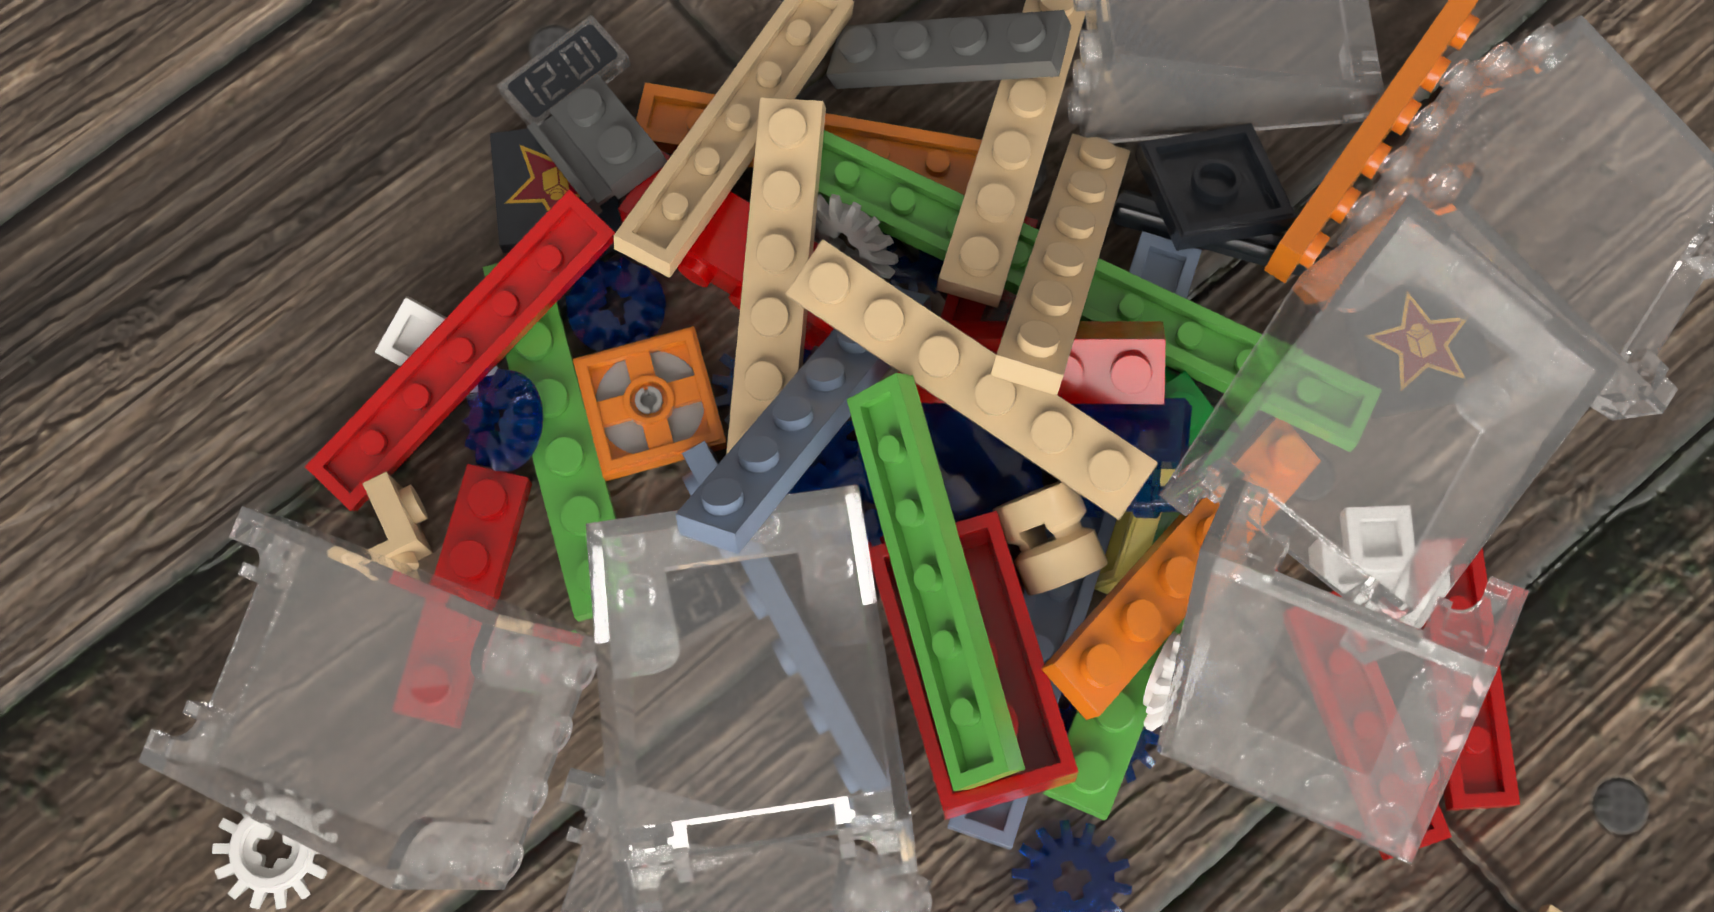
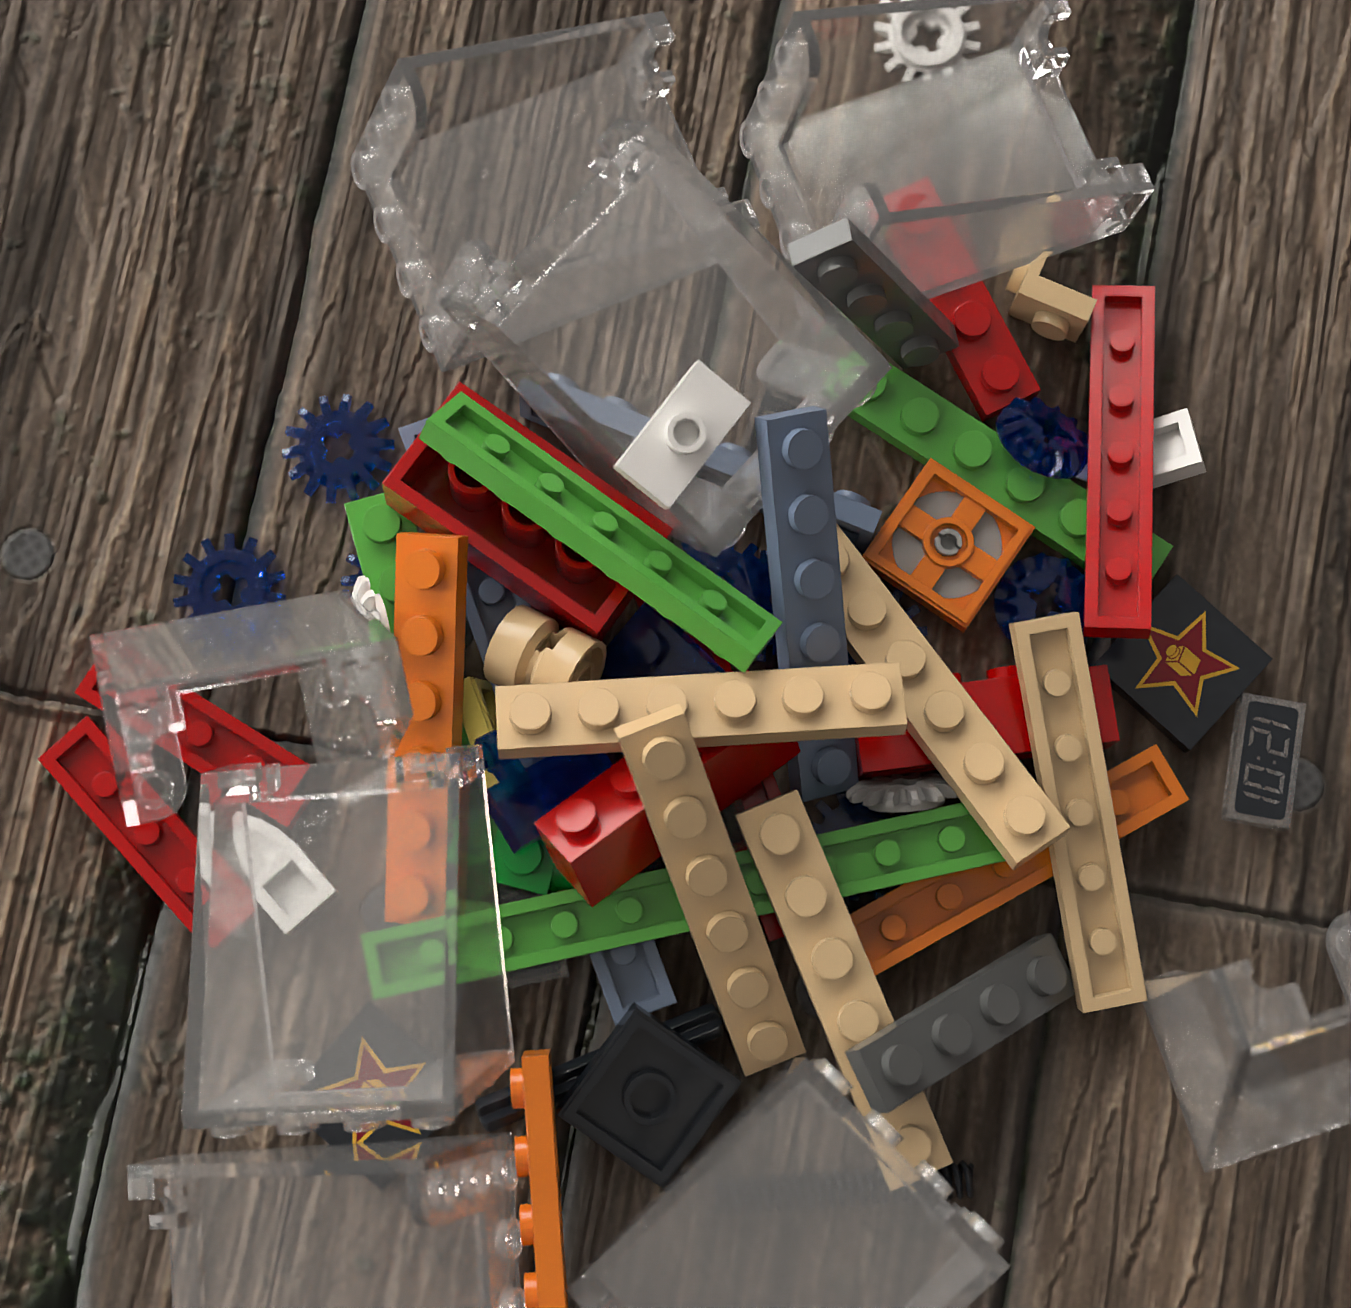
camera: 135 degrees right, 5 degrees up
dark grey plate [527,74,667,215] -> none
none -> clear blue gear [173,533,287,646]
none -> white plate [613,360,751,510]
none -> dark grey plate [788,217,959,369]

